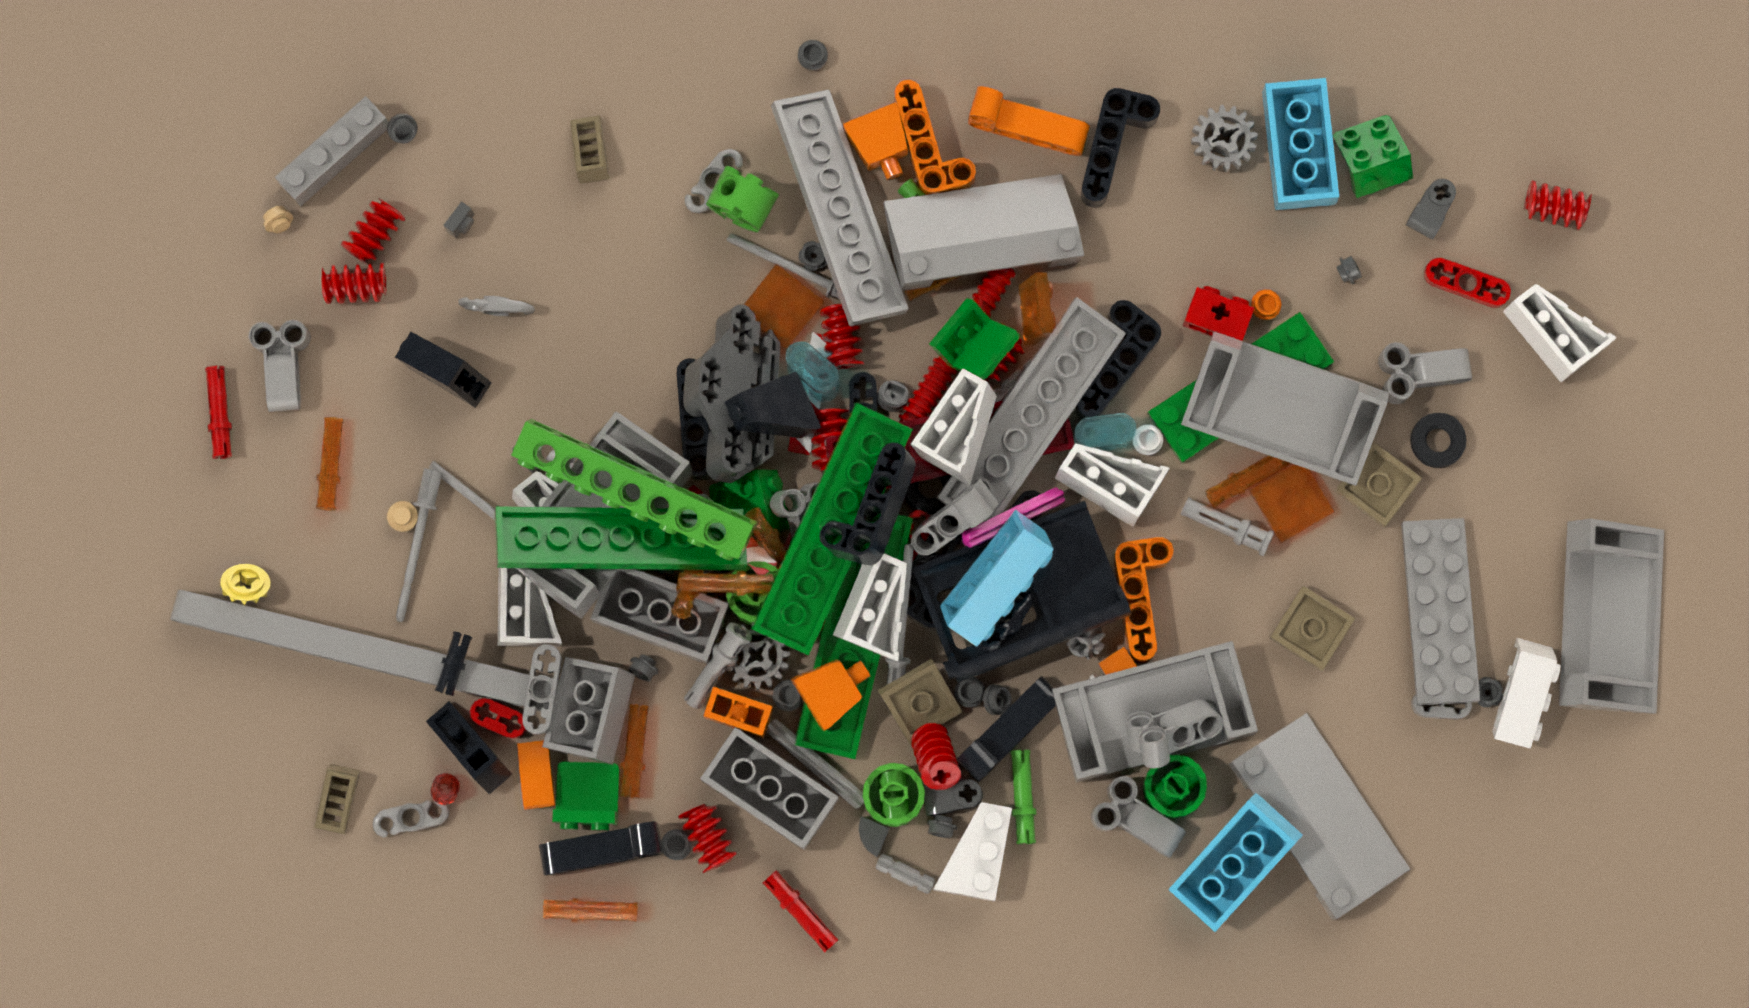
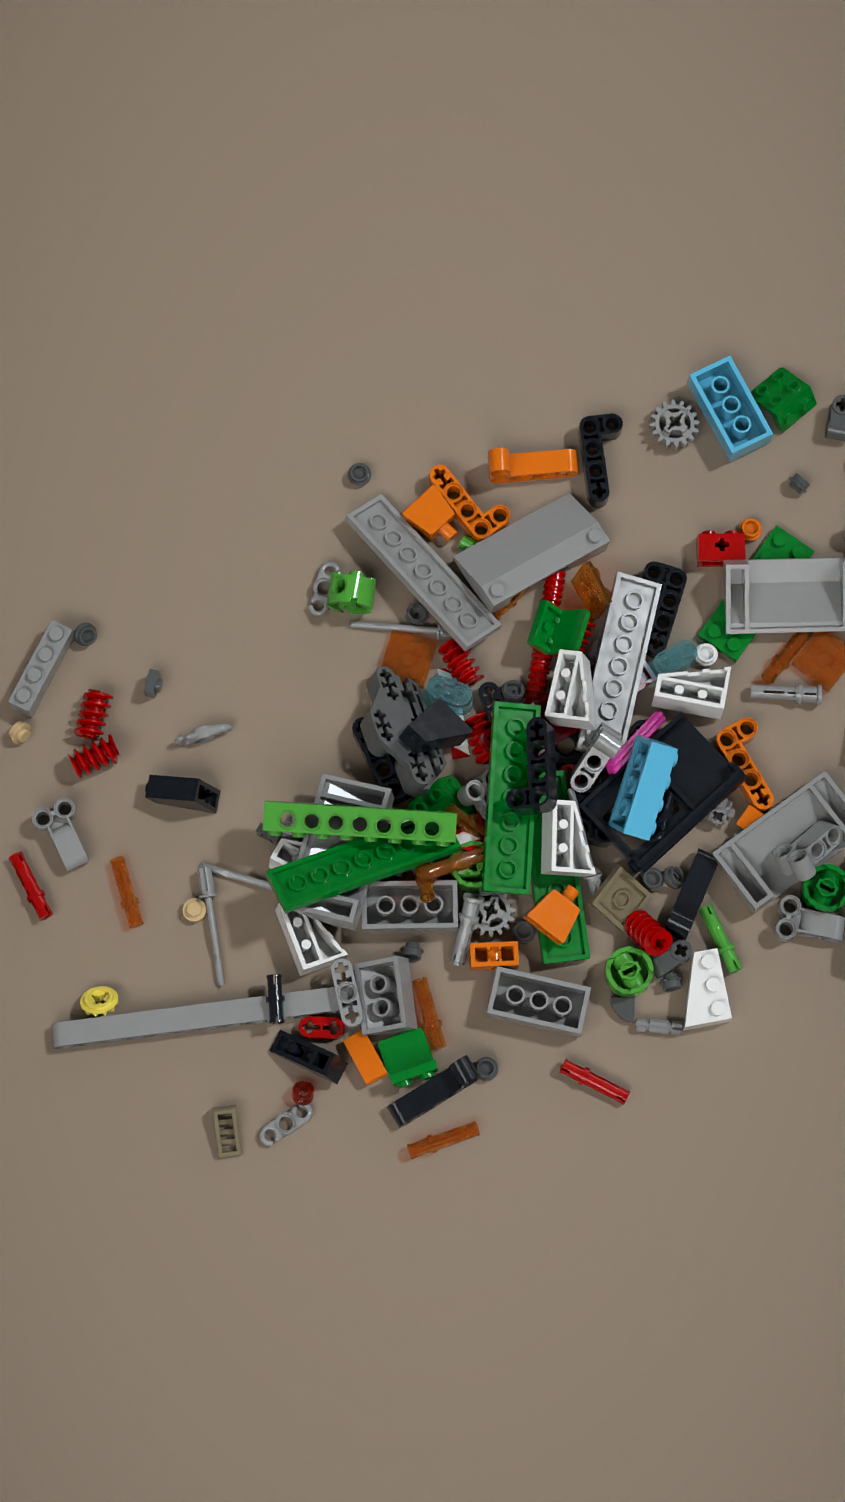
camera: 25 degrees left, 5 degrees down
dark tan slope [570,115,609,183] -> none
red piece [678,804,737,873] -> none
light grey axle [766,719,864,809] -> none

